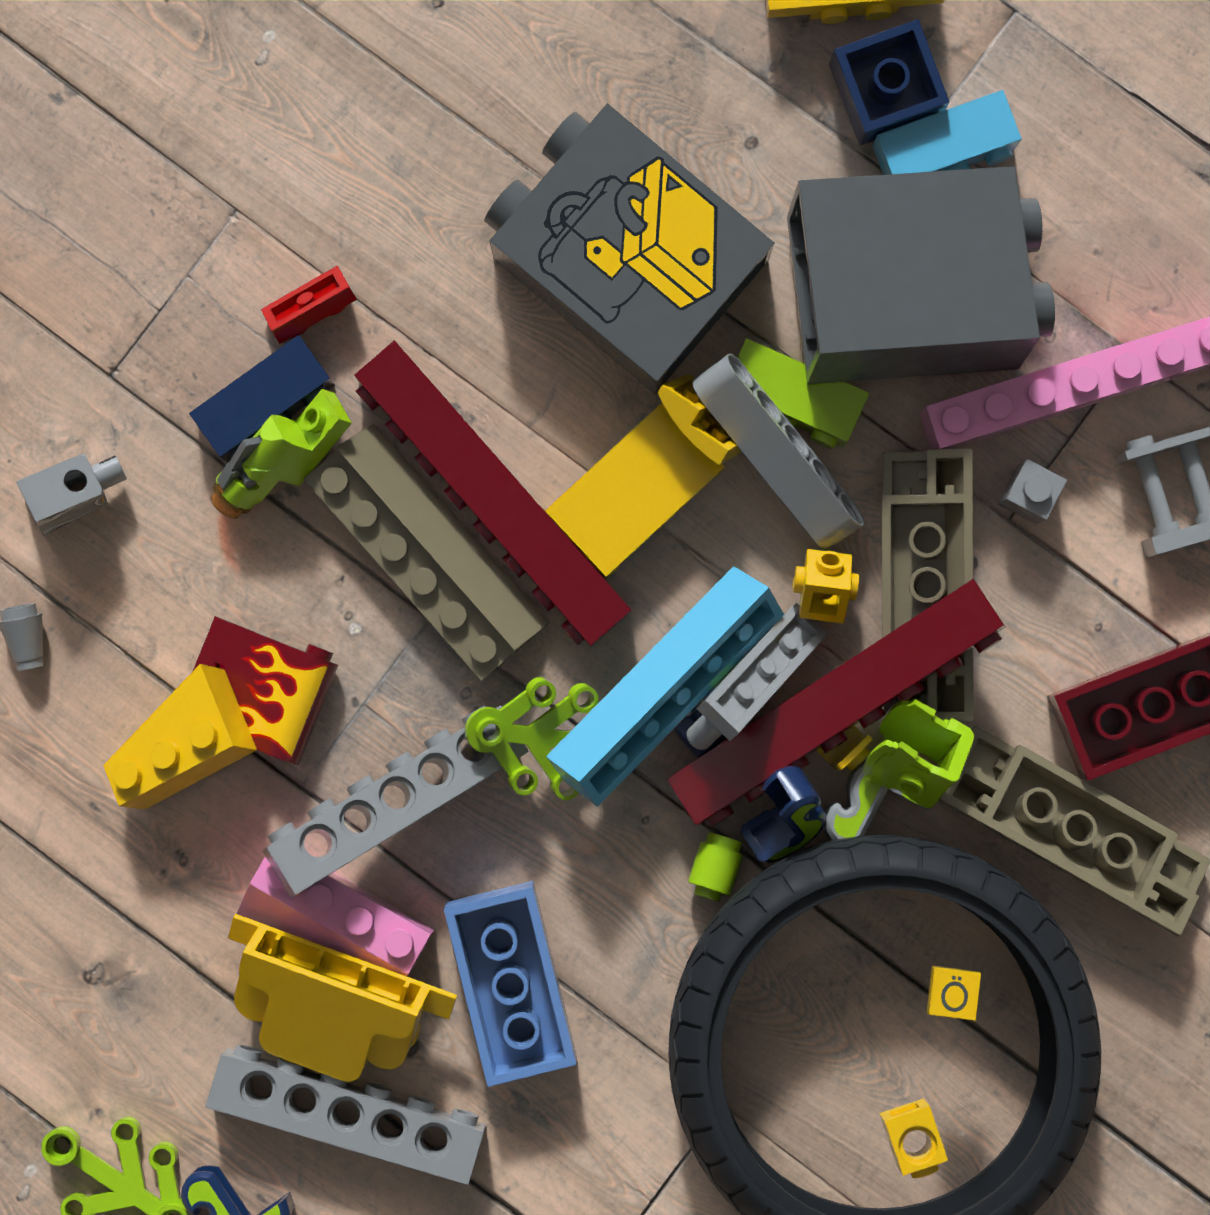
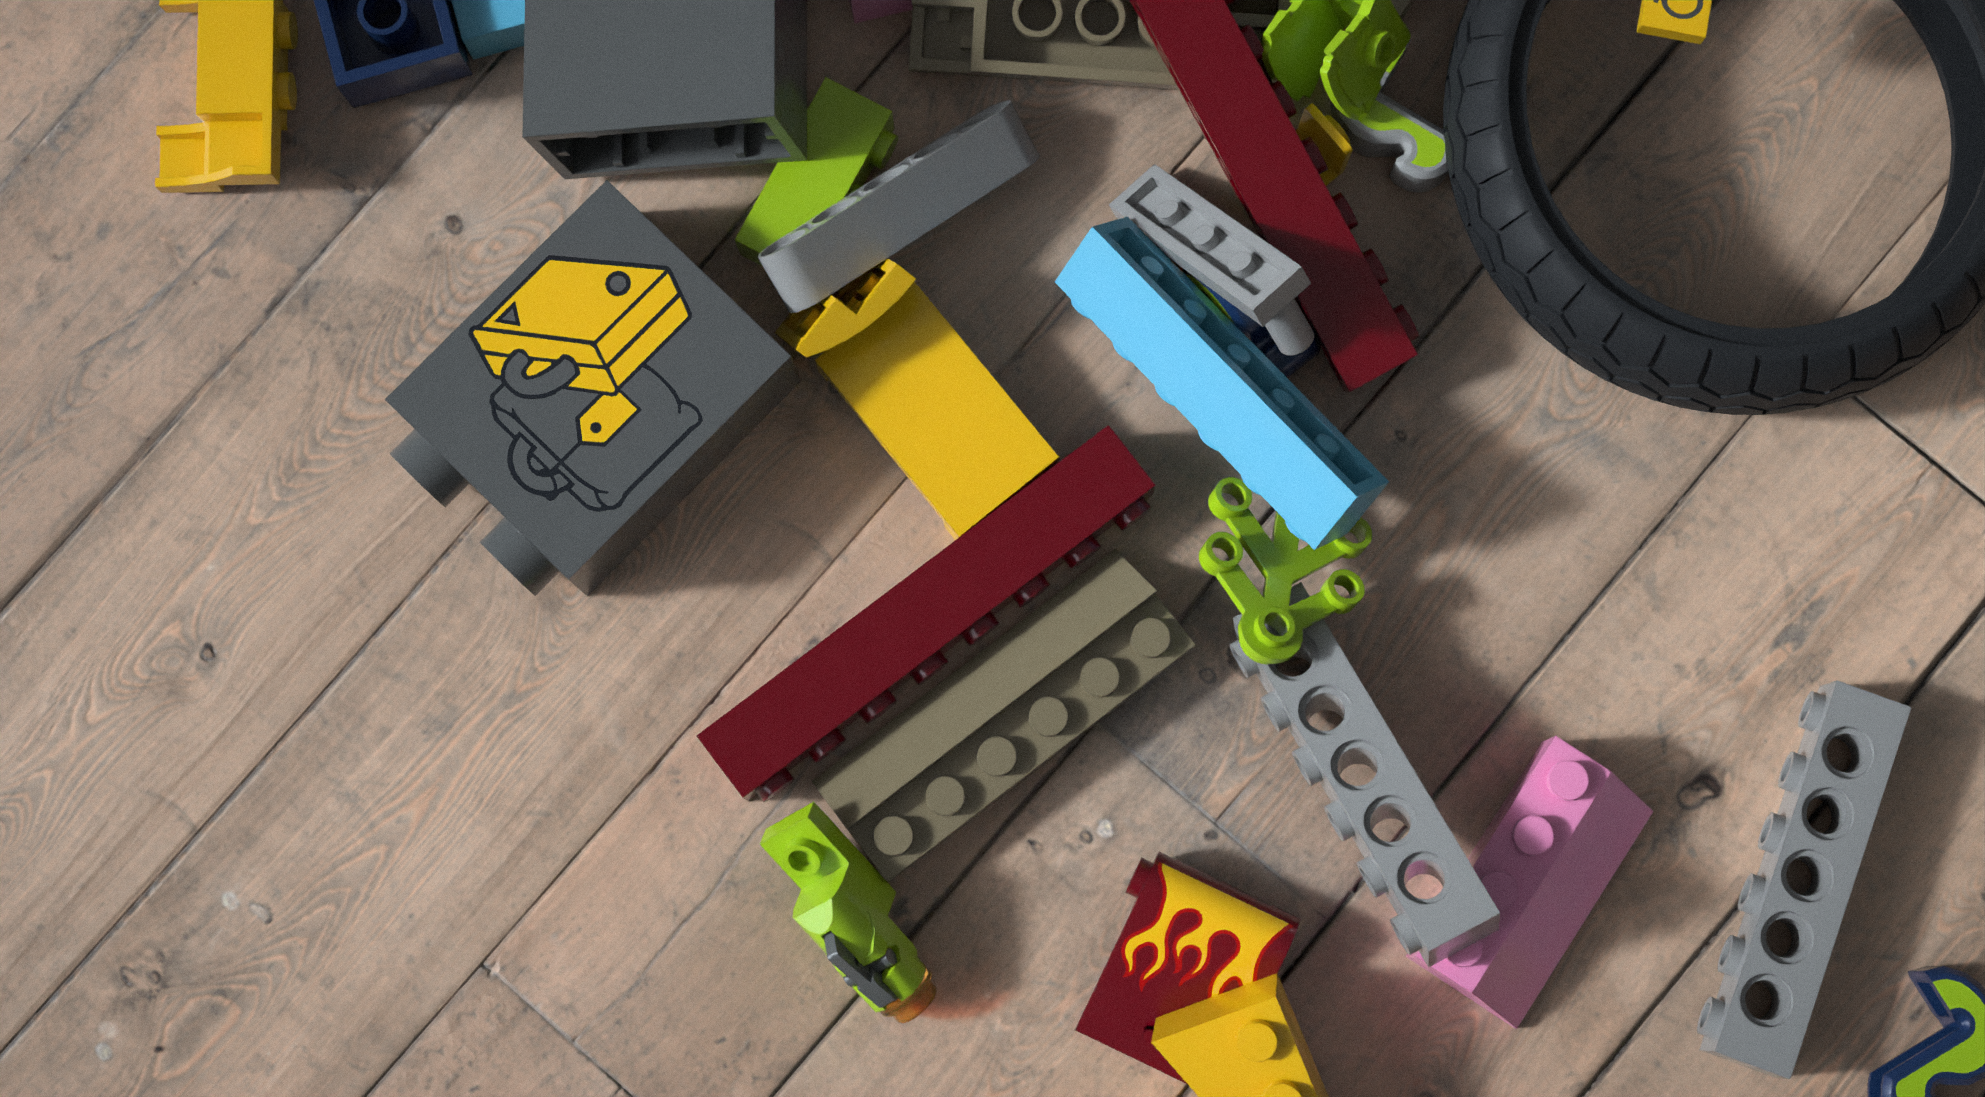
camera: 85 degrees left, 5 degrees down
dark blue brick [189,335,335,462] -> none
yellow brick [228,914,457,1082] -> none
red plate [261,265,357,344] -> none
medium blue brick [444,880,577,1087] -> none
lime brick [688,832,743,902] -> none
dark blue animal [740,766,827,863] -> none
yellow brick [792,549,859,624] -> none
yellow brick [879,1098,948,1178] -> none

